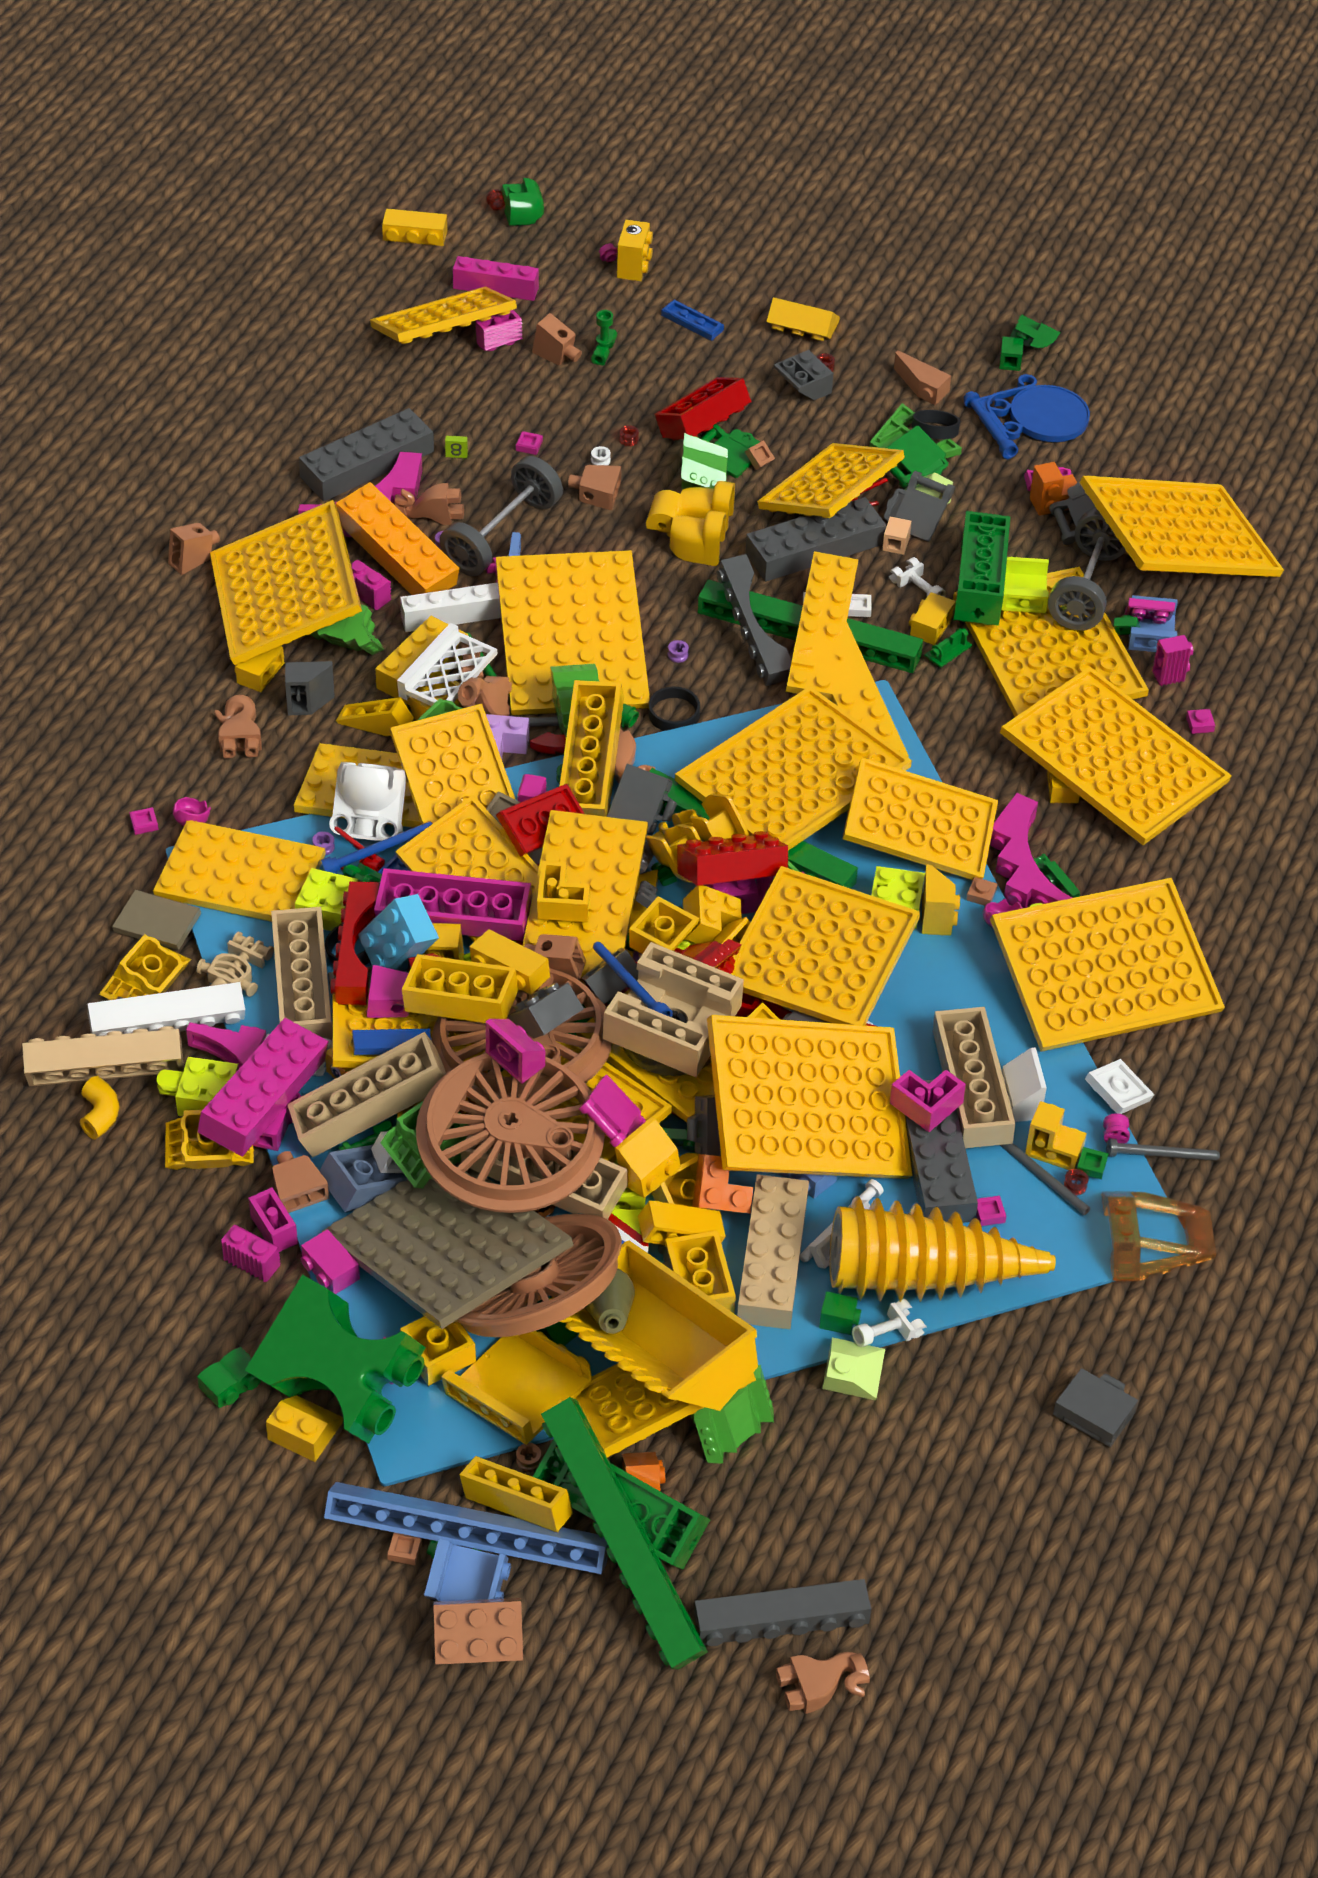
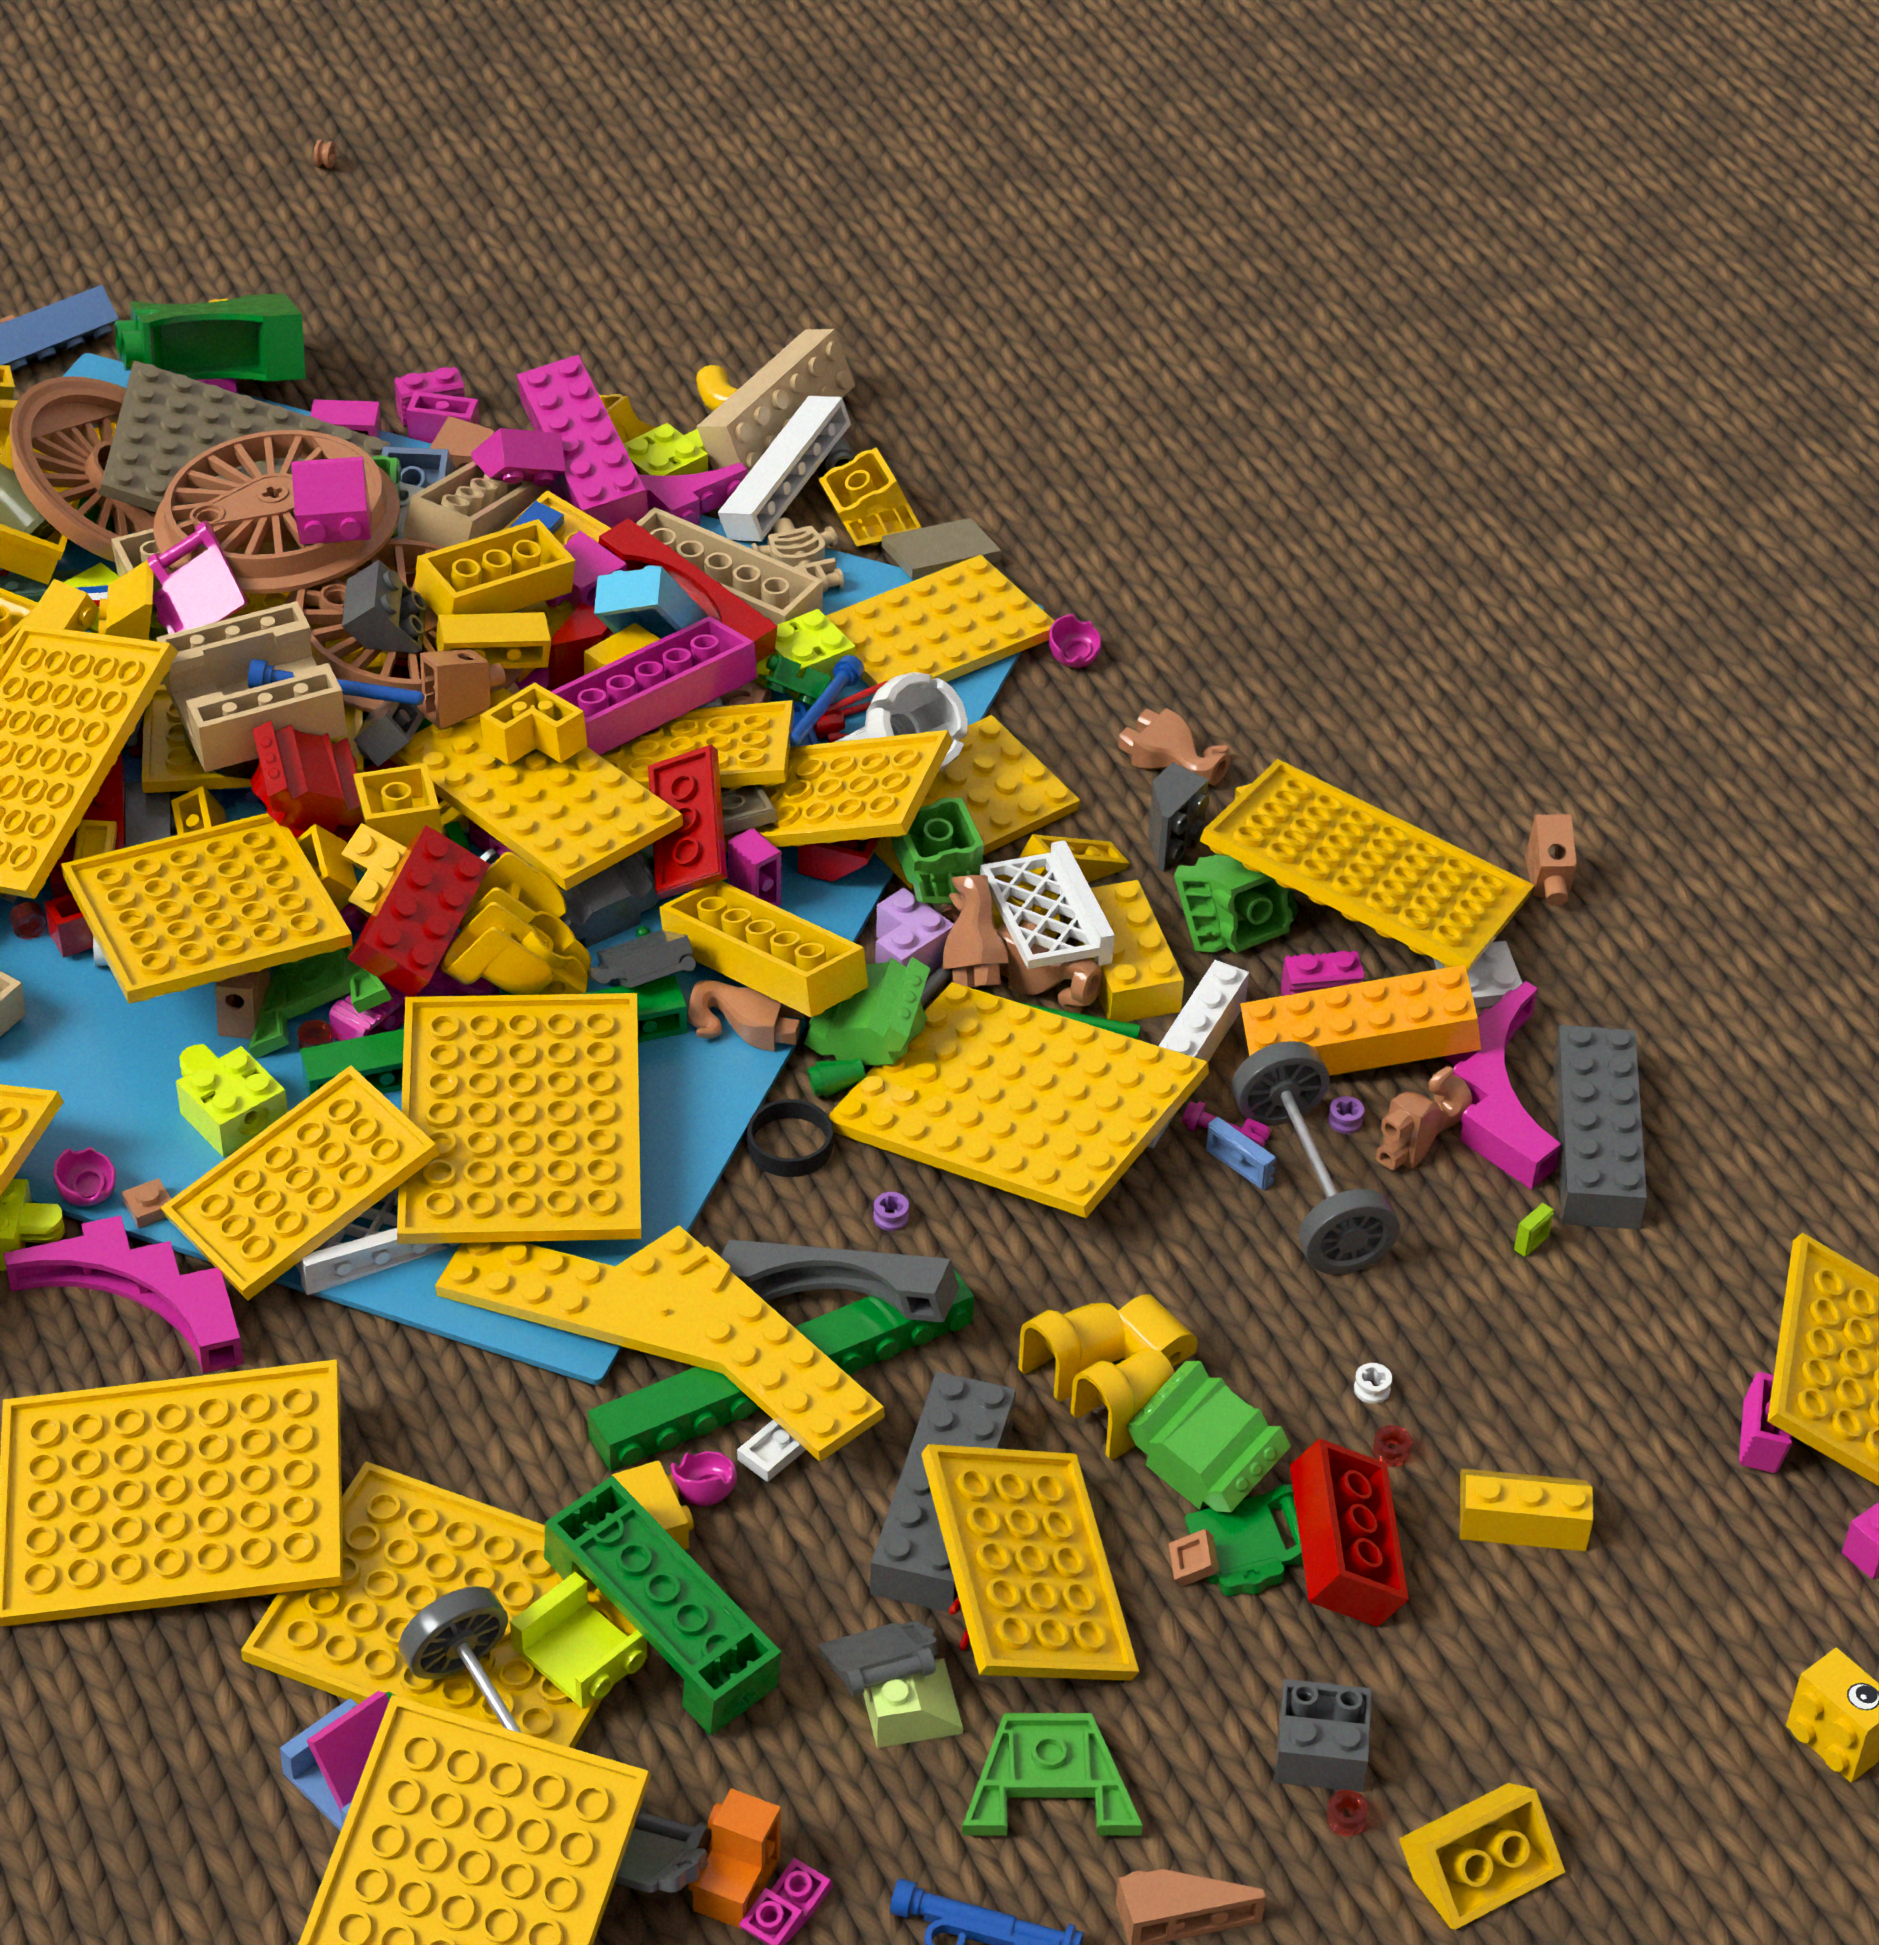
camera: 130 degrees right, 5 degrees down
dark pink tile [129,807,159,835] -> none
green brick [197,1347,261,1408] -> none
dark pink tile [516,431,543,455] -> none
nougat torso [532,313,582,365] -> none
nougat torso [568,465,621,510] -> none
green bar [591,310,617,366] -> none
blue tile [661,300,724,341] -> none
light nougat brick [883,517,912,555] -> none
green piece [886,426,948,489] -> none
white bar [889,557,946,597] -> none
black tyre [912,410,960,439] -> none
yellow slope [922,864,960,936] -> none
green hinge [924,628,972,668] -> none
green hinge [1033,854,1080,898] -> none
dark pink brick [1152,635,1193,686] -> none
dark pink plate [1186,709,1215,734] -> none
none -> nougat bush [313,140,336,169]
none -> dark pink slope [471,428,566,486]
none -> dark pink hair [670,1451,738,1507]
none -> yellow slope [1460,1468,1593,1551]

